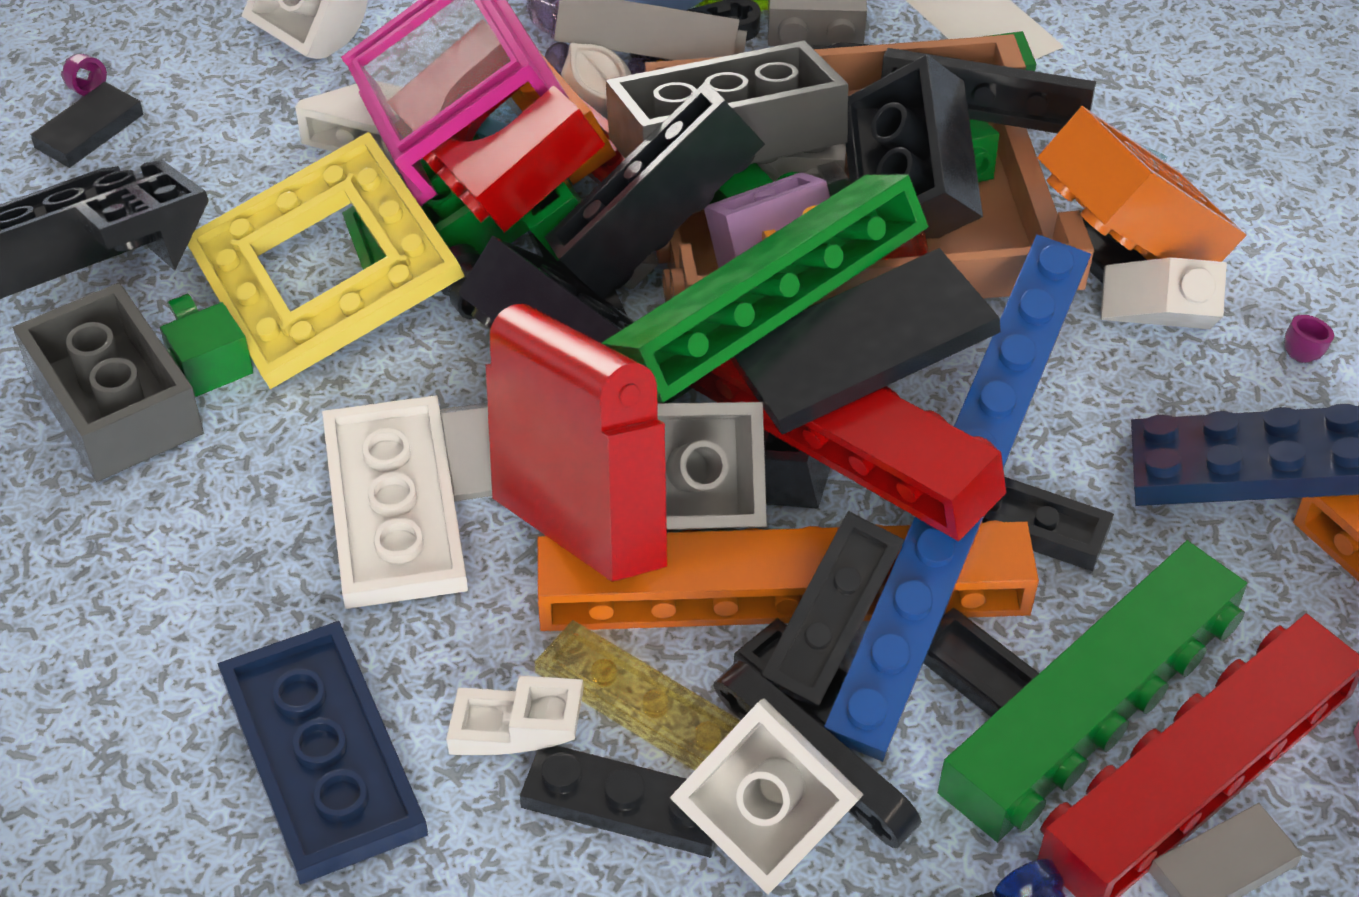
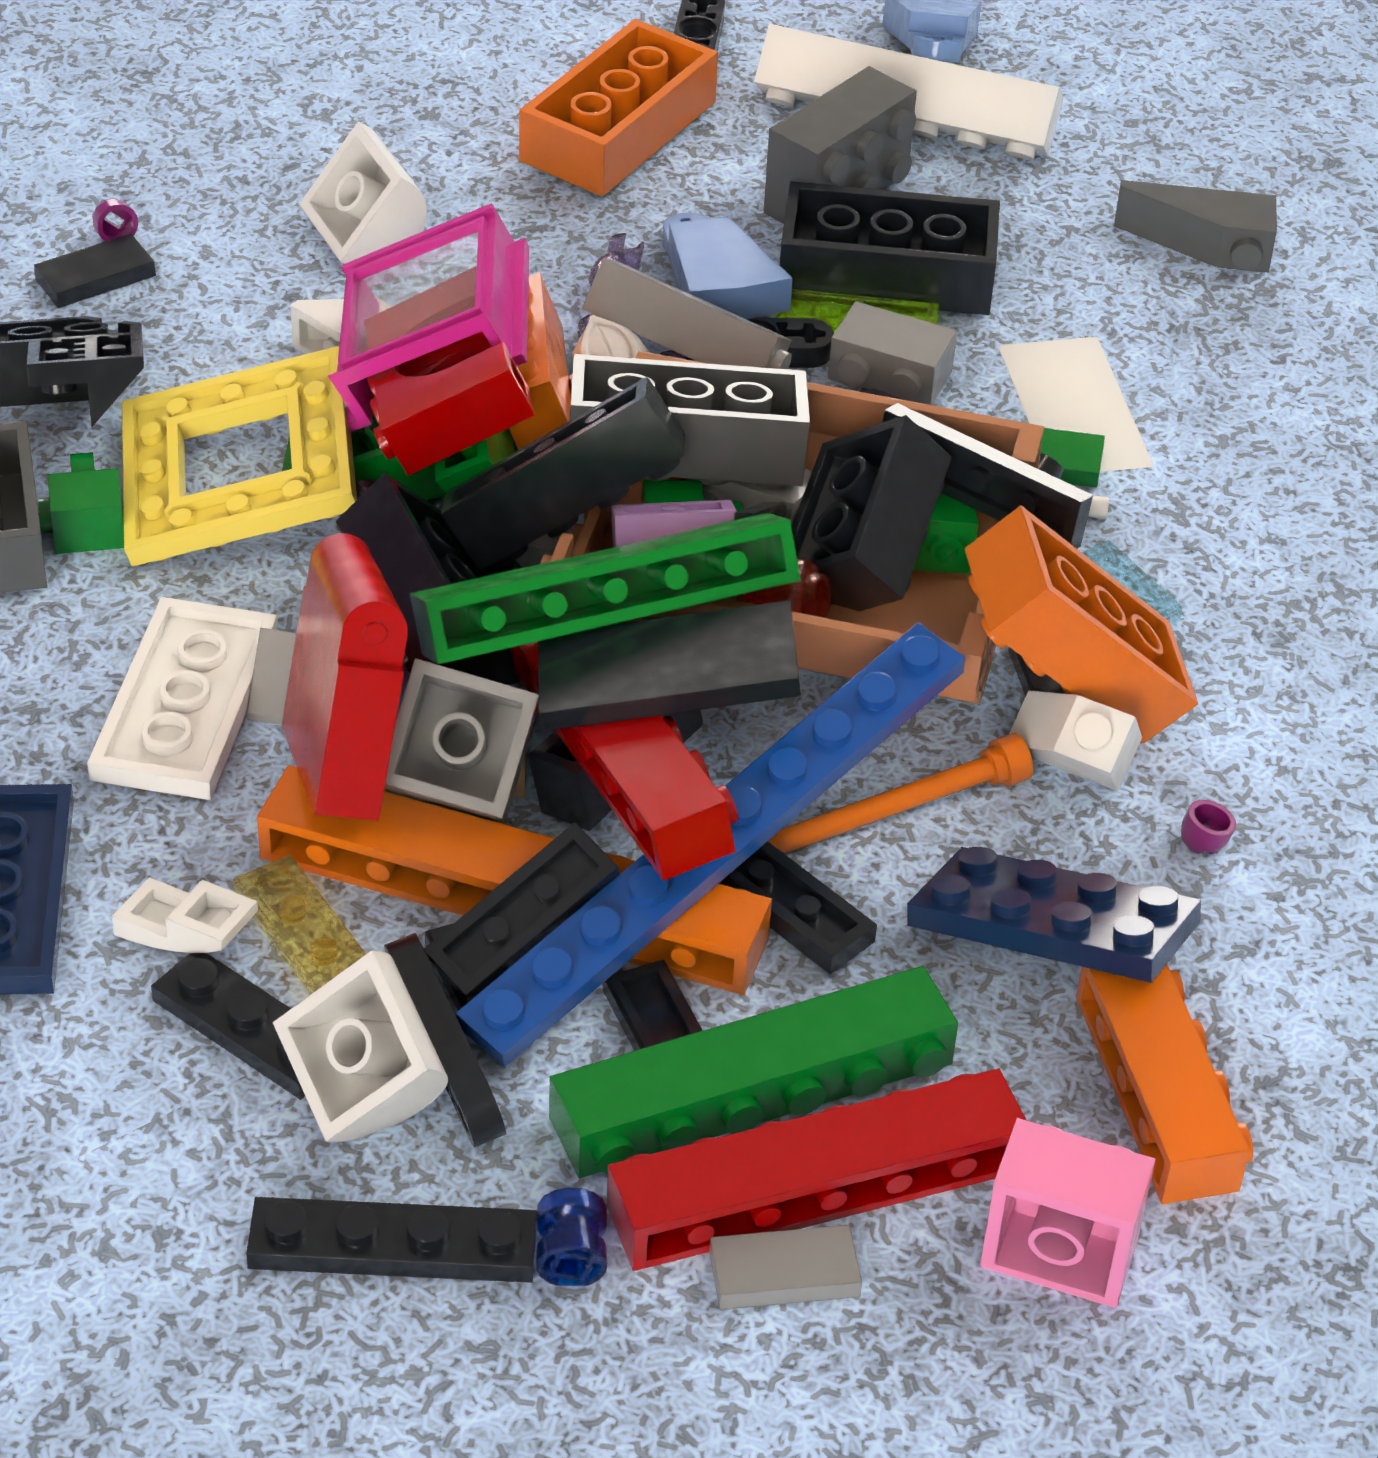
camera: 20 degrees right, 5 degrees down
none -> orange piece [768,733,1034,854]

